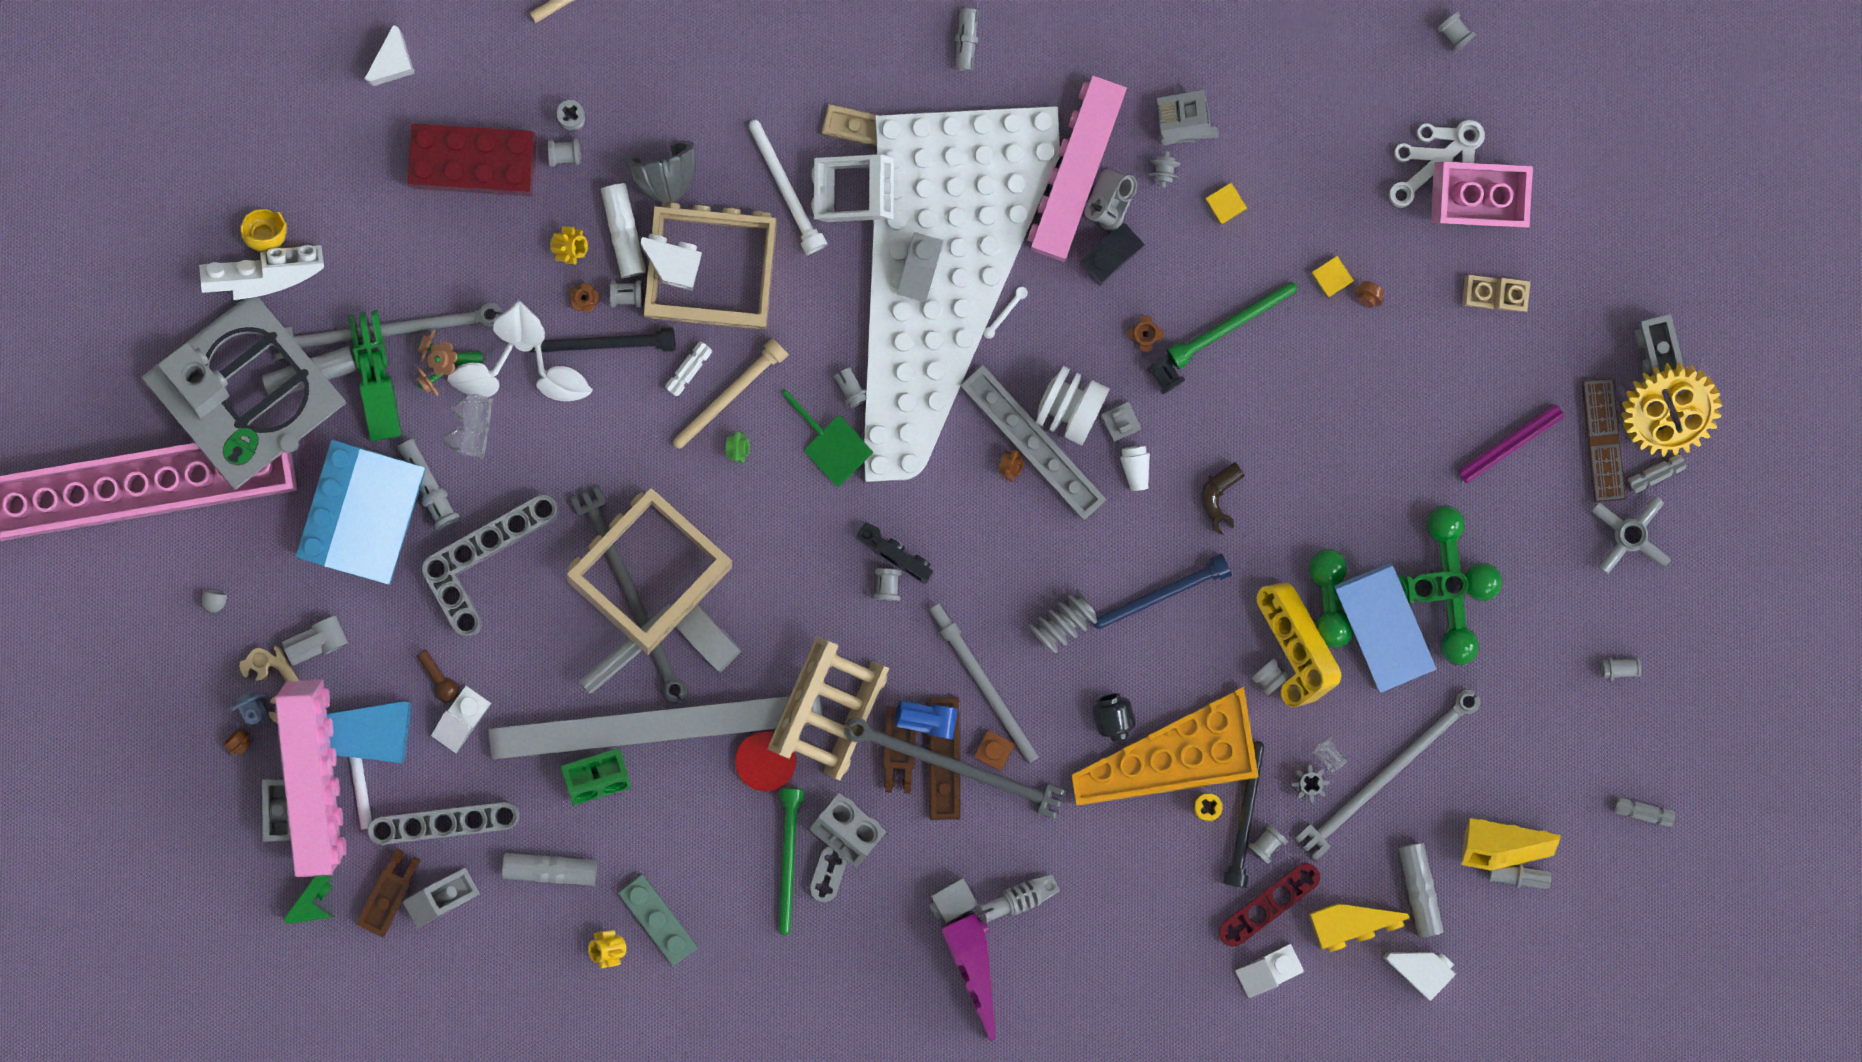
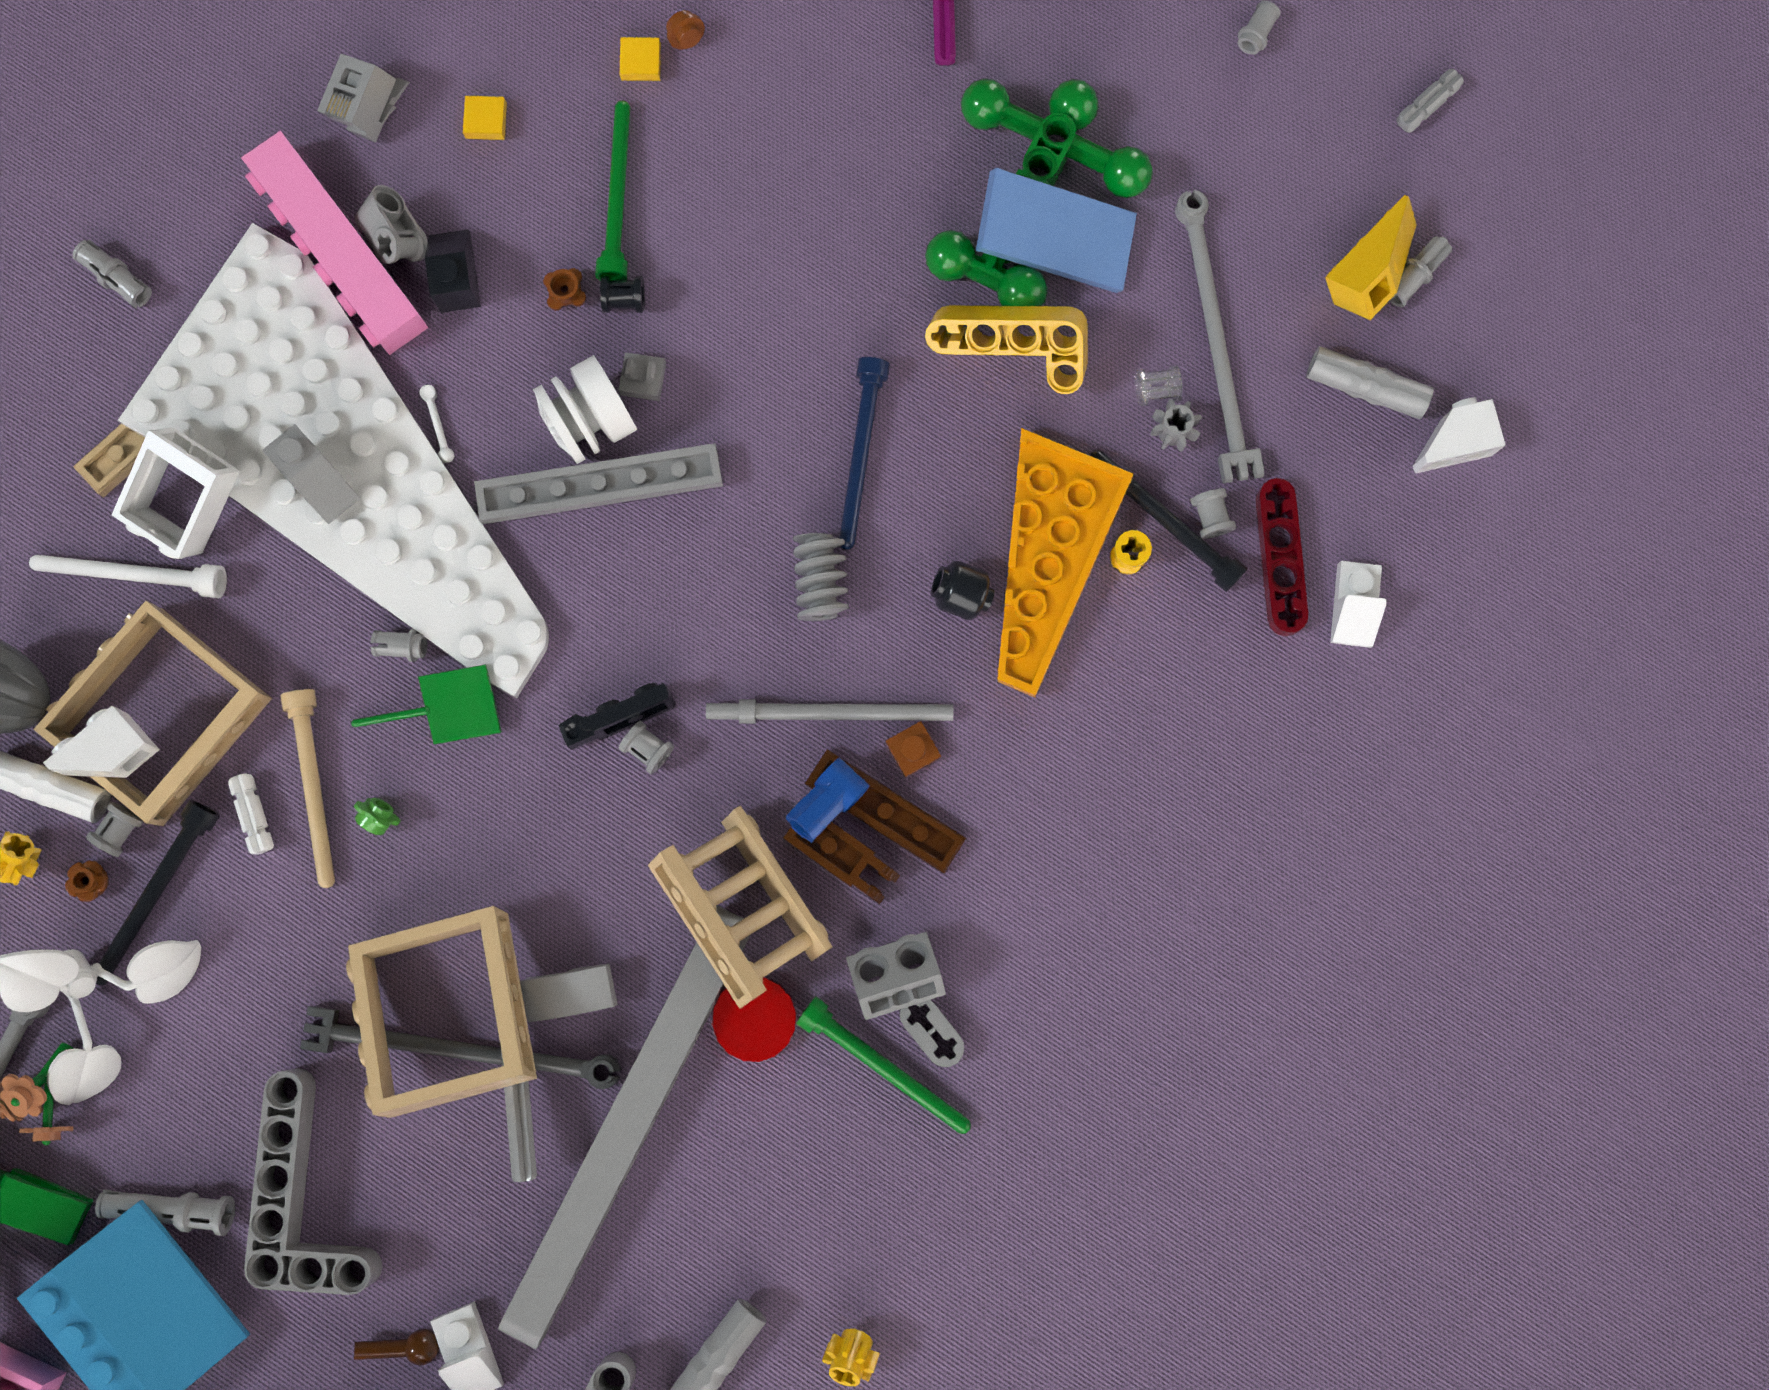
camera: 55 degrees left, 5 degrees down
clear tile [441,394,493,459] -> none
green brick [561,748,631,806] -> none
sand green plate [618,874,698,966] -> none
dark grey hinge [844,718,1067,820] -> none
light grey brick [929,878,978,923] -> none
magenta wedge [941,912,996,1041] -> none
light grey hinge [977,875,1060,924] -> none
dark orange plate [999,450,1024,482] -> none
white cone [1120,445,1150,491] -> none
light grey wheel [1149,151,1181,188] -> none
dark brown piece [1201,462,1245,535] -> none
light grey wheel [1251,658,1290,696] -> none
yellow slope [1308,903,1409,952] -> none

